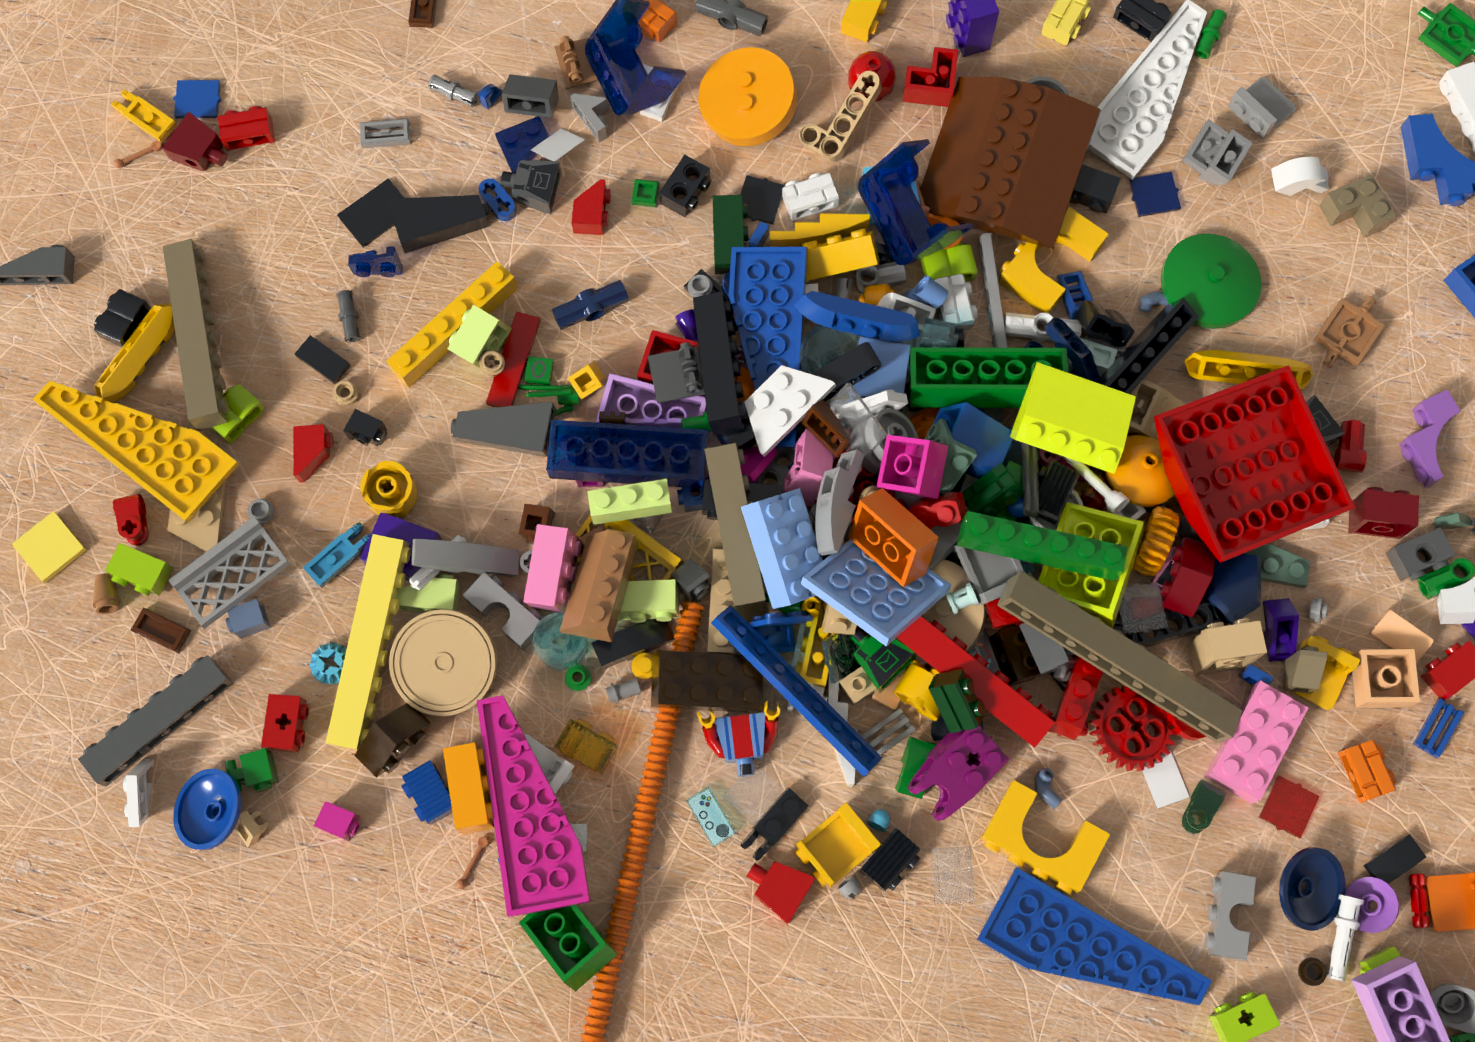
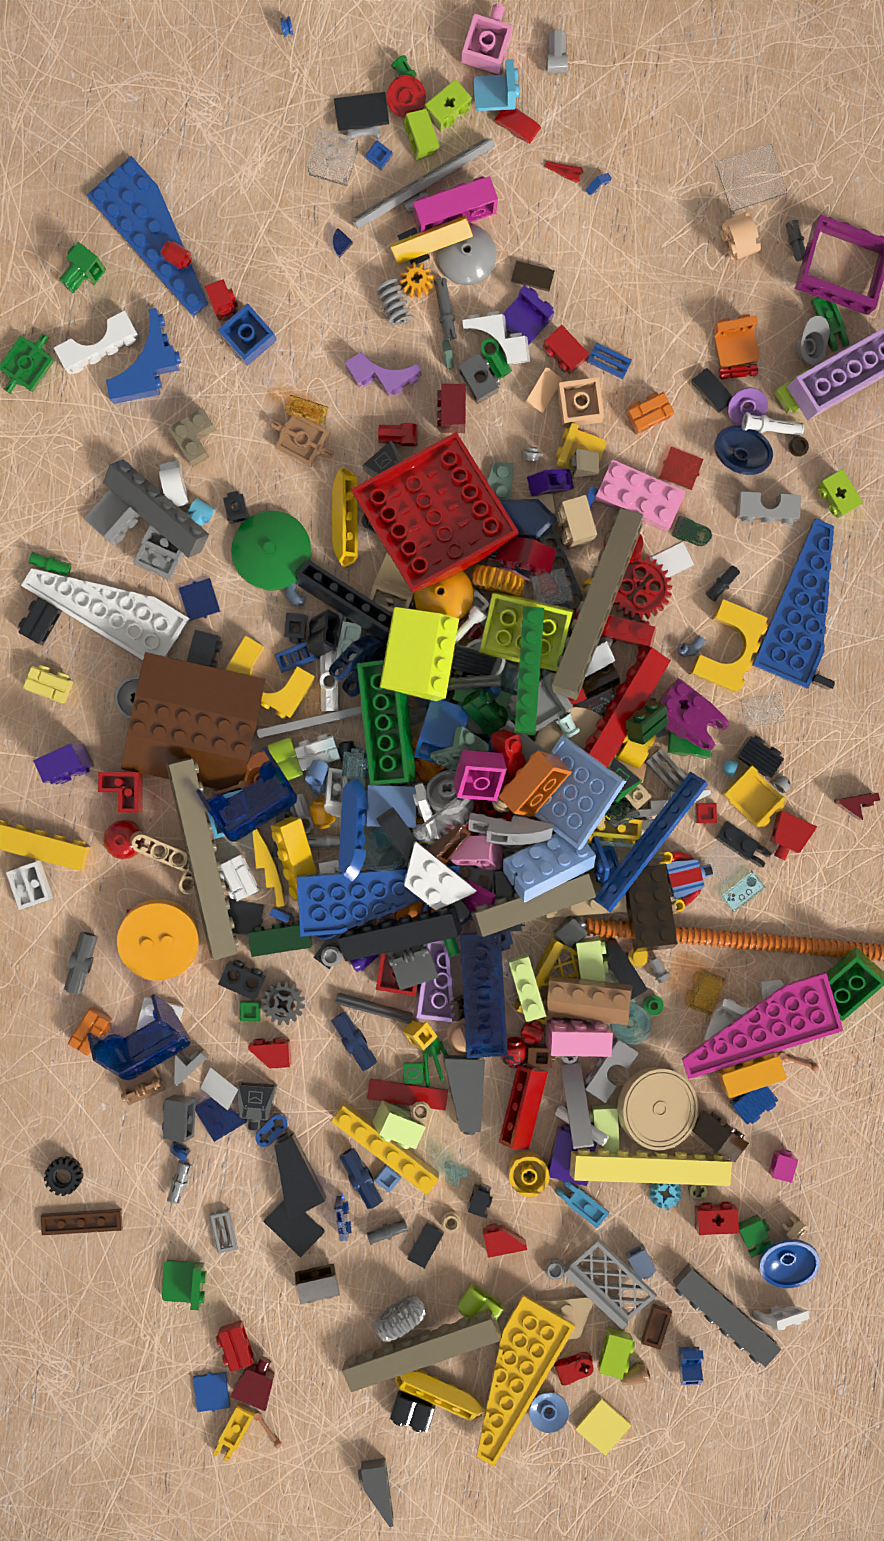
camera: 100 degrees left, 15 degrees up
none -> dark grey brick [103,459,209,558]
none -> green bracket [162,1260,207,1310]
none -> dark tan brick [166,757,239,960]
none -> medium azure piece [188,498,215,526]
none -> black brick [223,491,249,524]
none -> dark grey gear [262,981,305,1025]
none -> black brick [284,613,308,643]
none -> clear yellow hinge [285,395,328,425]
none -> brick [295,1263,340,1304]
none -> dark grey axle [336,993,413,1024]
none -> dark blue piece [339,1148,383,1209]
none -> medium blue tile [374,1164,402,1193]
none -> light grey gear [374,1295,426,1342]
none -> clear light blue tile [444,1161,468,1186]
none -> red brick [499,1065,548,1150]
none -> red head [501,1037,527,1068]
none -> red gear [520,1020,544,1045]
none -> medium blue dish [529,1392,569,1433]
none -> blue brick [678,1347,704,1386]
none -> olive bush [688,1184,707,1200]
none -> red tile [696,803,717,823]
none -> black axle [706,565,740,602]
none -> black tile [811,674,835,690]
none -> dark red slope [834,792,880,820]

